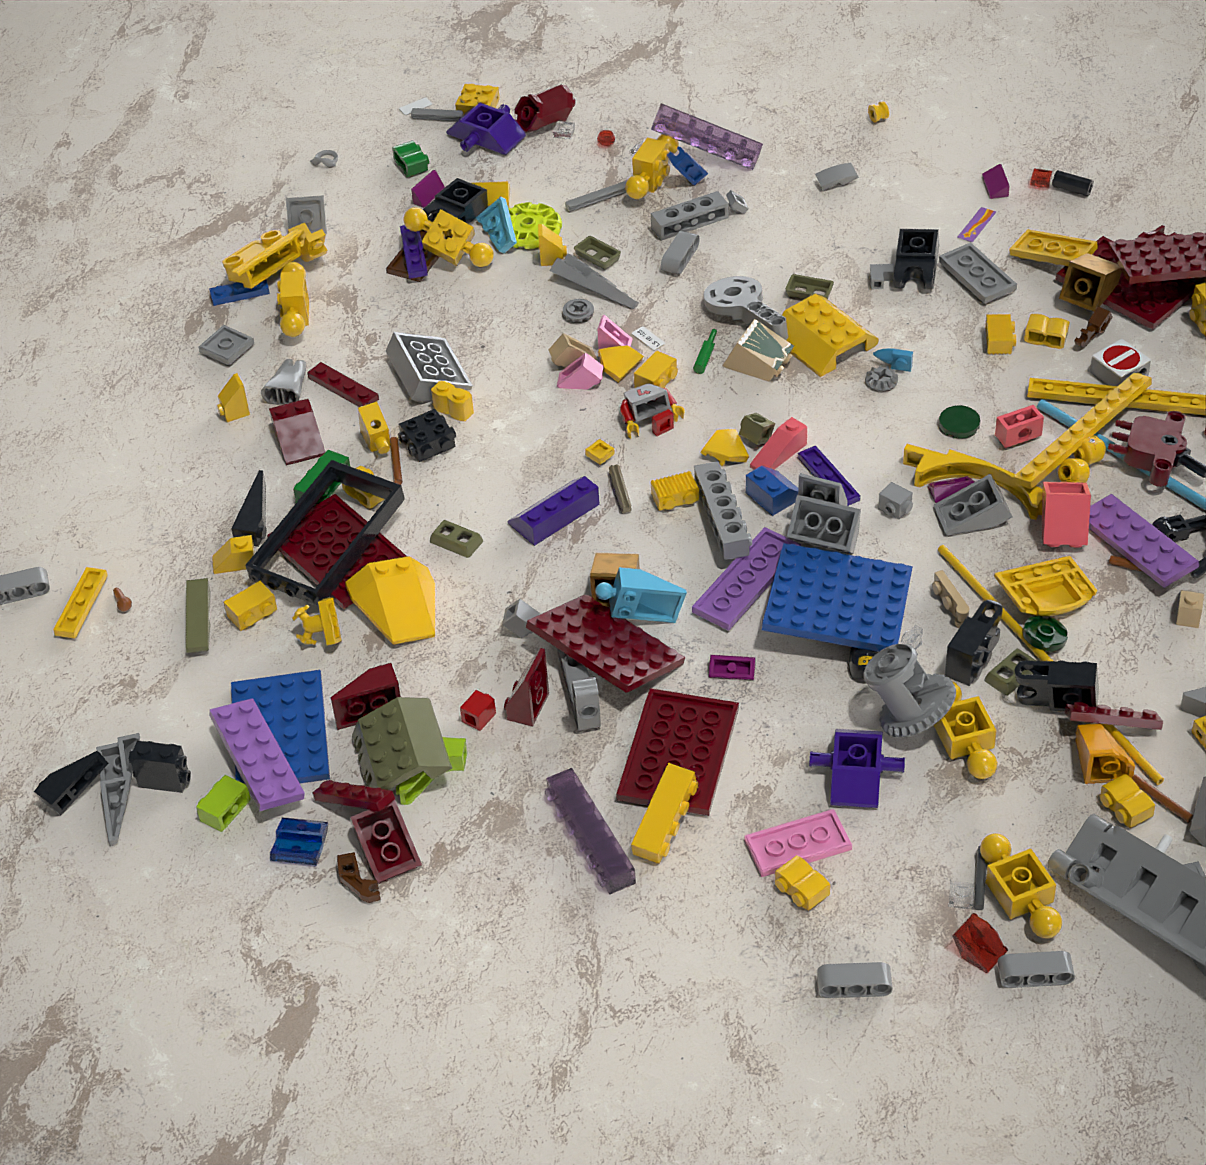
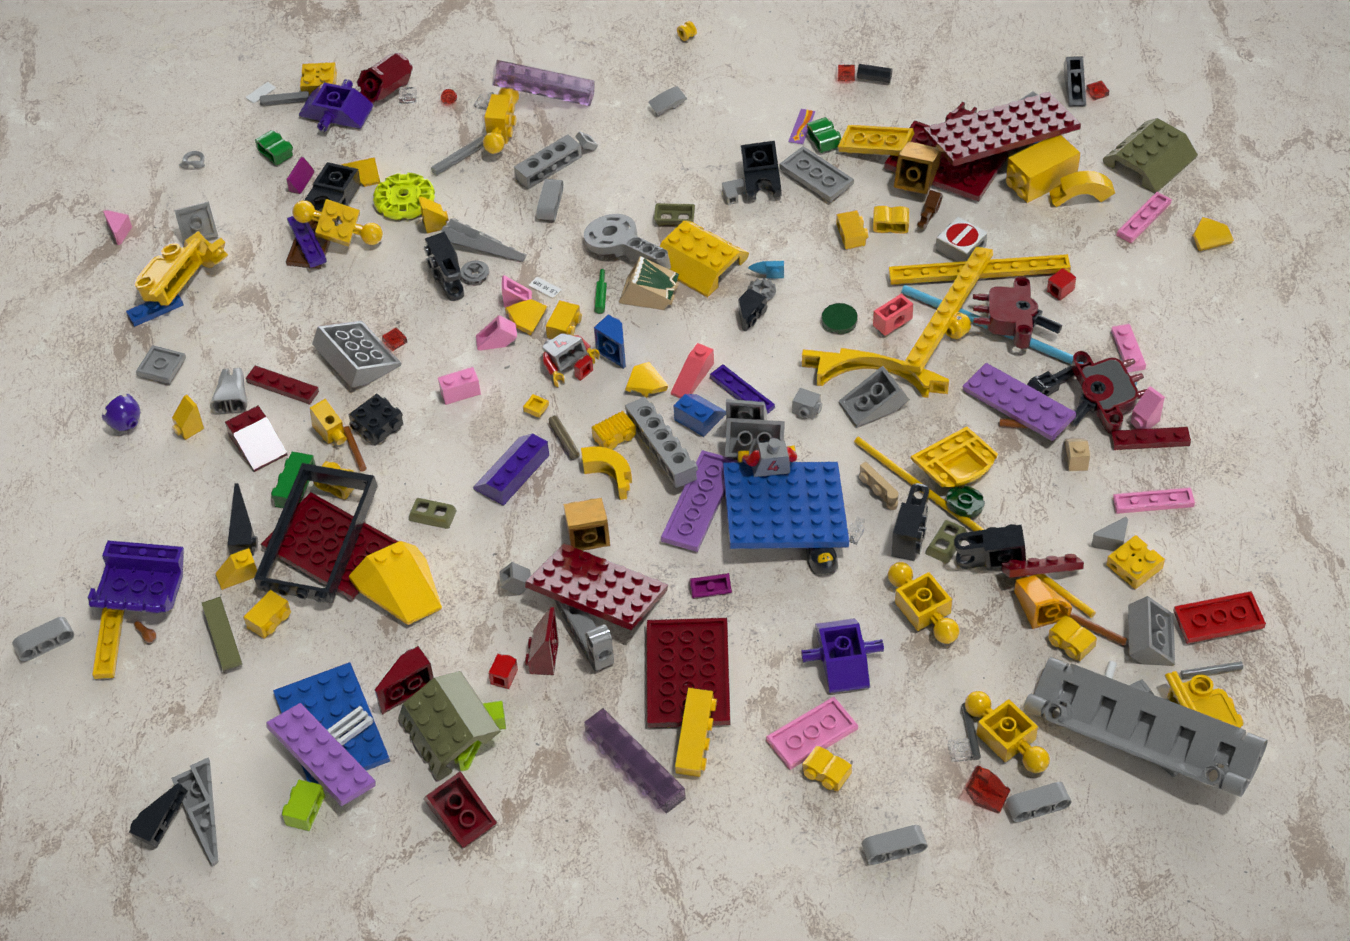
camera: 15 degrees left, 5 degrees up
black brick [128,740,191,793] -> none
clear blue slope [270,817,328,866] -> none
yellow brick [277,262,309,337] -> none
yellow piece [292,598,342,645] -> none
dark red plate [312,780,395,811] -> none
reddish brown piece [337,852,381,903] -> none
yellow brick [431,381,474,421] -> none
medium azure wing [476,197,517,253] -> none
tan slope [548,333,597,368] -> none
olive piece [574,236,621,270] -> none
medium azure slope [595,567,687,623] -> none
blue hinge [667,146,708,186] -> none
olive brick [739,413,775,445] -> none
light grey piece [864,644,956,737] -> none
magenta slope [928,476,975,503] -> none
magenta slope [982,164,1010,199] -> none
coral slope [1042,482,1091,548] -> none
yellow head [1058,458,1090,483] -> none
none -> dark purple slope [88,540,184,613]
none -> dark purple cylinder [102,394,141,431]
none -> bright pink slope [103,210,132,245]
none -> white tile [327,706,374,745]
none -> clear red plate [382,327,407,351]
none -> black brick [424,231,464,301]
none -> bright pink brick [438,367,481,405]
none -> yellow arch [581,446,632,500]
none -> blue slope [594,314,626,369]
none -> black slope [738,288,768,331]
none -> light grey torso [738,438,797,477]
none -> green brick [807,117,841,153]

